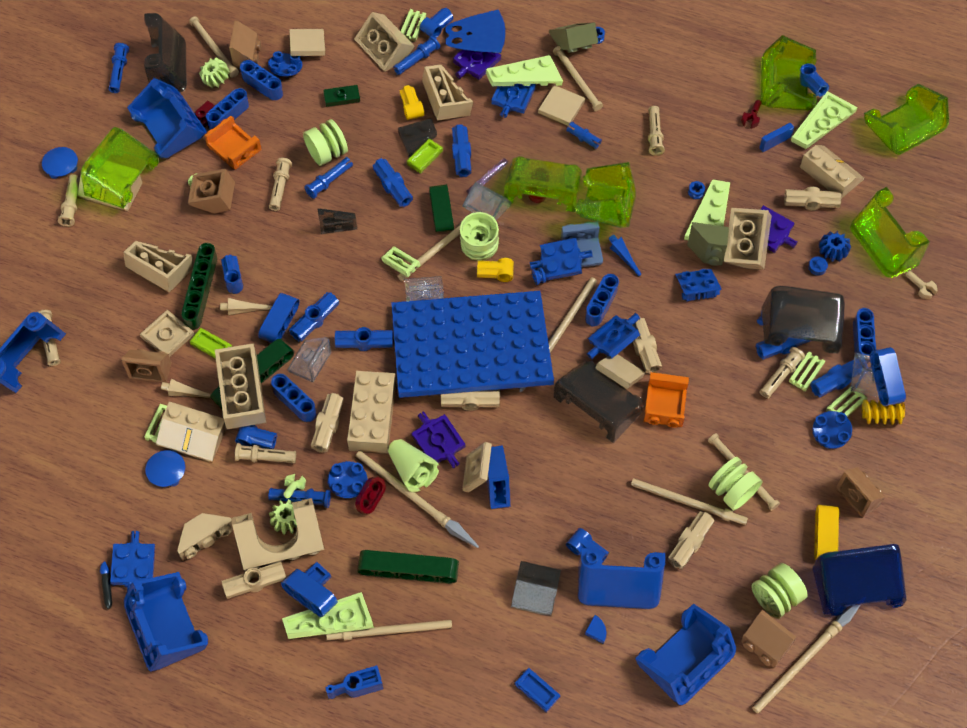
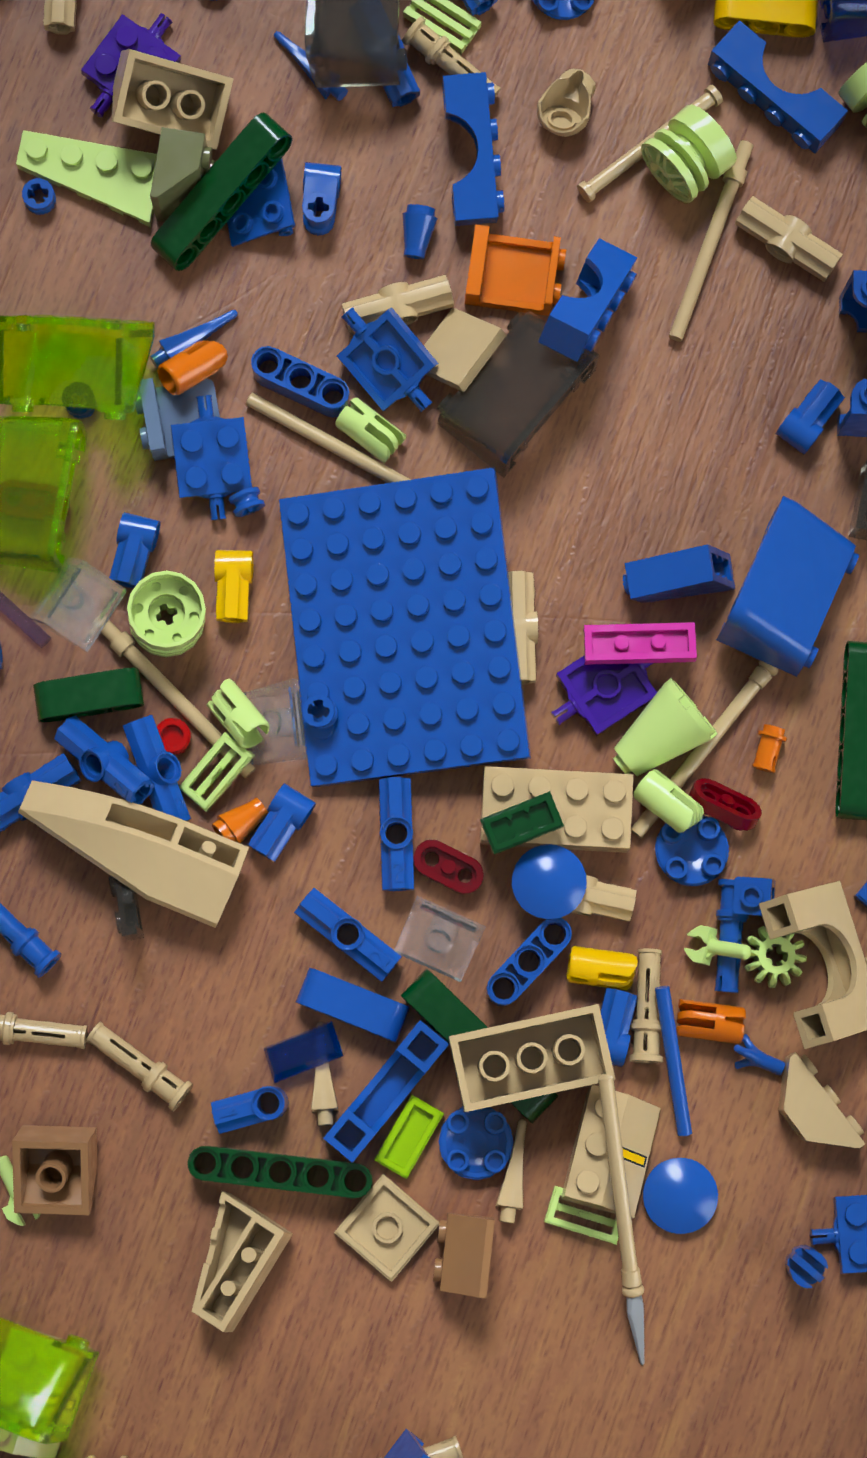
camera: 95 degrees left, 20 degrees up
tan tile [462,442,492,493] -> none
none -> tan wedge [18,780,249,928]
none -> blue piece [54,716,155,805]
none -> tan pin [86,1022,193,1111]
none -> blue piece [109,512,161,589]
none -> blue piece [122,715,191,821]
none -> dark green beam [151,112,293,271]
none -> orange arm [157,340,228,395]
none -> red tile [157,718,192,756]
none -> yellowish green arm [206,679,270,748]
none -> orange cone [212,797,268,844]
none -> blue piece [248,783,316,862]
none -> clear blue tile [264,1021,344,1083]
none -> blue piece [302,162,342,236]
none -> blue bush [302,694,338,729]
none -> blue arch [323,1020,449,1163]
none -> yellowish green arm [335,398,407,463]
none -> blue cone [402,204,438,259]
none -> dark red plate [413,840,484,895]
none -> blue dish [438,1107,514,1180]
none -> blue arch [442,72,504,226]
none -> dark green plate [480,791,564,855]
none -> blue dish [512,844,587,919]
none -> tan hair [537,69,596,137]
none -> blue arch [538,238,638,362]
none -> yellow arm [567,946,638,990]
none -> dark pink plate [583,622,697,665]
none -> tan piece [598,1075,645,1365]
none -> yellowish green arm [633,769,704,833]
none -> blue bar [655,986,692,1136]
none -> orange arm [676,999,746,1044]
none -> blue arch [708,20,848,154]
none -> blue windscreen [716,496,859,677]
none -> blue bracket [732,876,776,917]
none -> blue bar [734,1034,785,1076]
none -> orange pin [752,724,787,773]
none -> blue arm [785,1245,828,1288]

